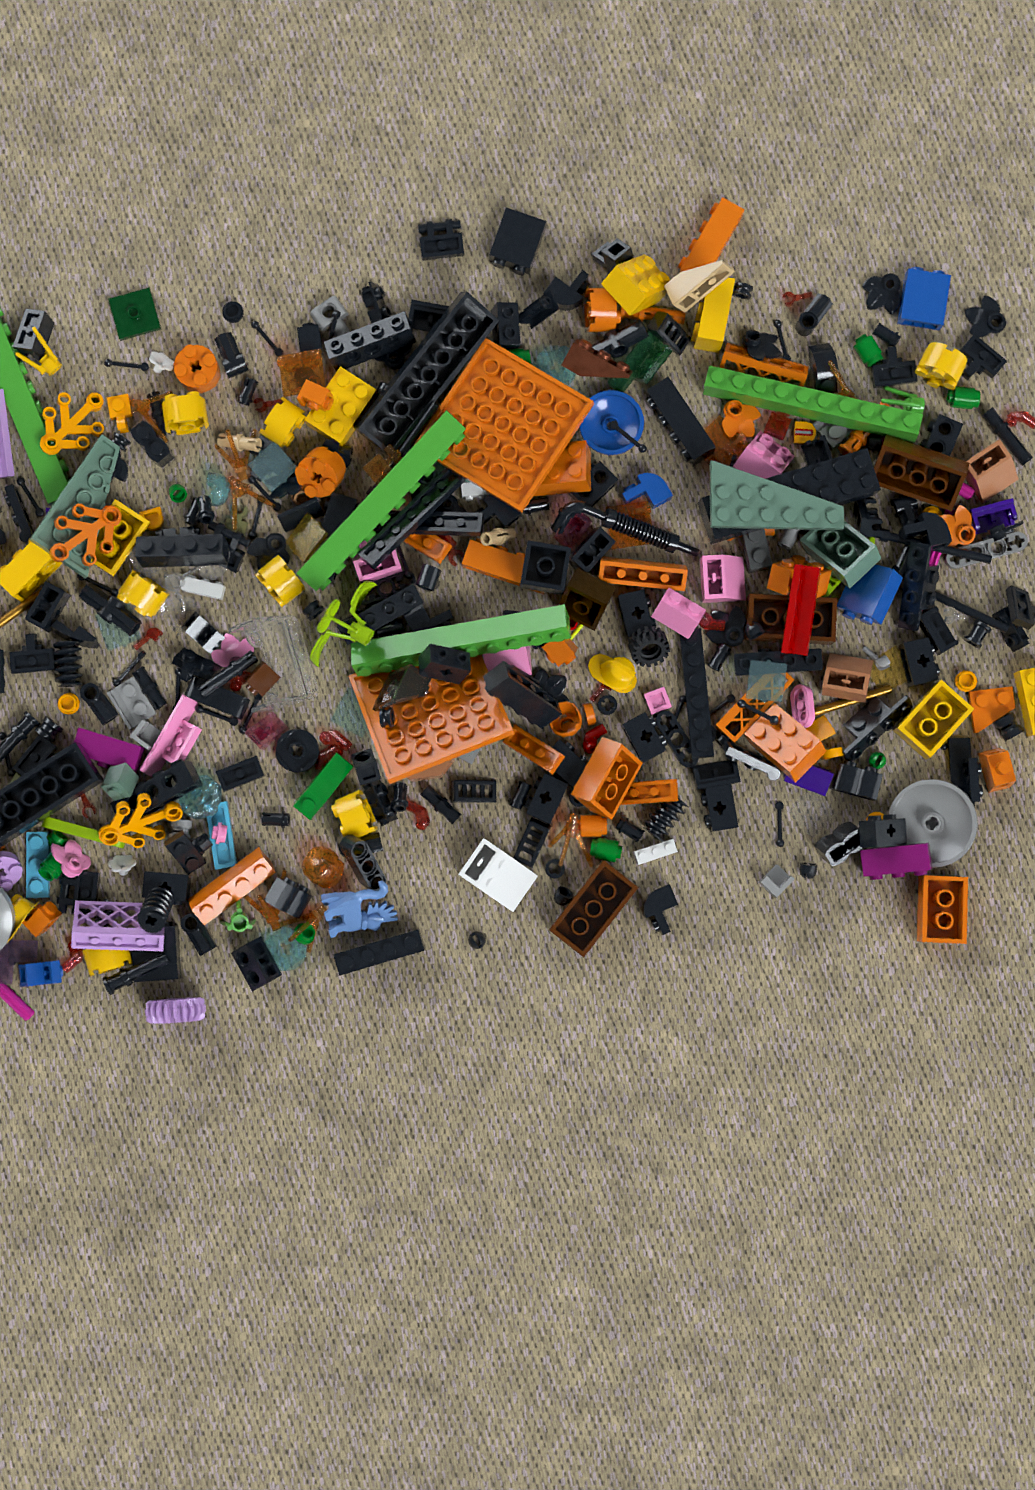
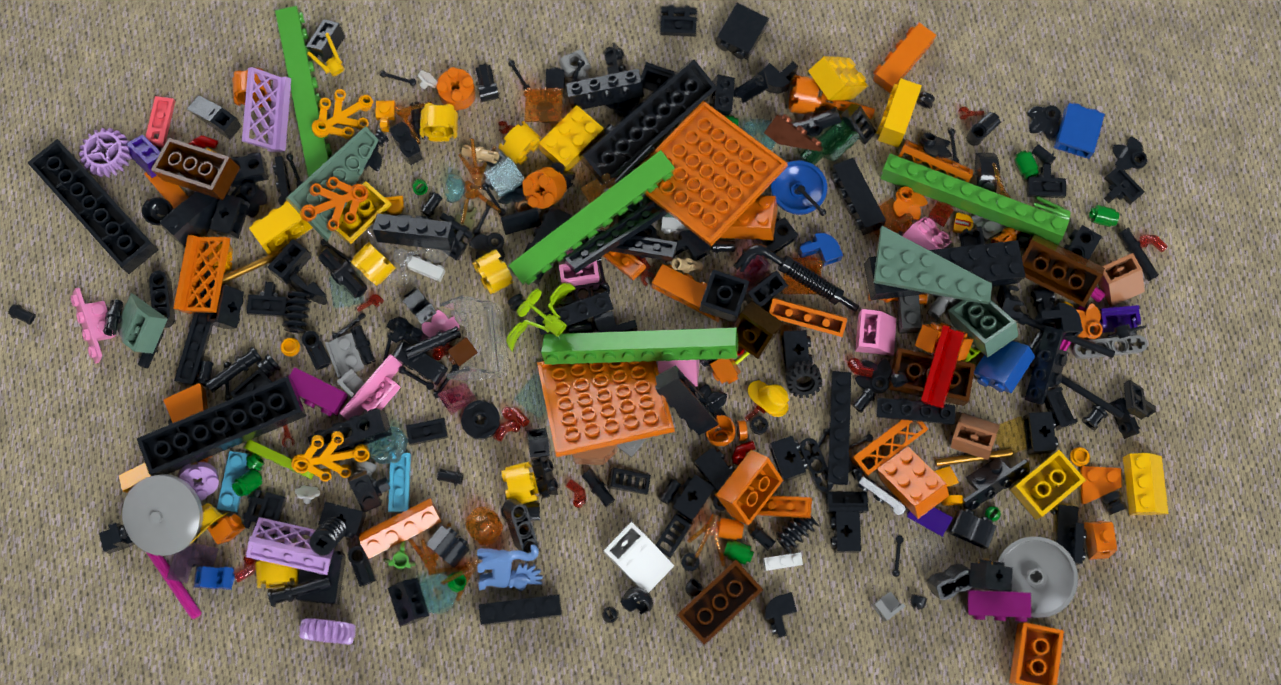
camera: 10 degrees right, 10 degrees down
bright pink plate [51,839,91,878] -> none
sand green brick [101,763,139,801] -> none
dark green plate [108,287,162,341] -> none
black pin [197,495,215,524] -> none
bright pink plate [211,822,227,844] -> none
black plate [222,301,244,323] -> none
black pin [236,377,259,407] -> none
clear yellow piece [286,512,328,563] -> none
green slope [293,752,353,820] -> none
orange brick [296,379,334,412] -> none
clear smoke slope [372,664,431,711] -> none
black bush [379,707,395,728] -> none
black pin [391,782,409,812] -> none
black piece [415,564,441,592] -> none
black brick [418,643,471,684] -> none
orange tile [503,725,565,775] -> none
black brick [592,238,634,275] -> none
bright pink plate [643,687,672,715] -> none
bright pink brick [651,588,706,639] -> none
tan slope [664,260,735,312] -> none
black hinge [737,699,779,725] -> none
clear light blue piece [746,660,787,702] -> none
bright pink plate [790,684,815,728] -> none
light grey hand [862,646,890,671] -> none
yellow brick [915,342,967,390] -> none
clear hand [943,607,973,624] -> none
none -> black hair [620,587,653,615]

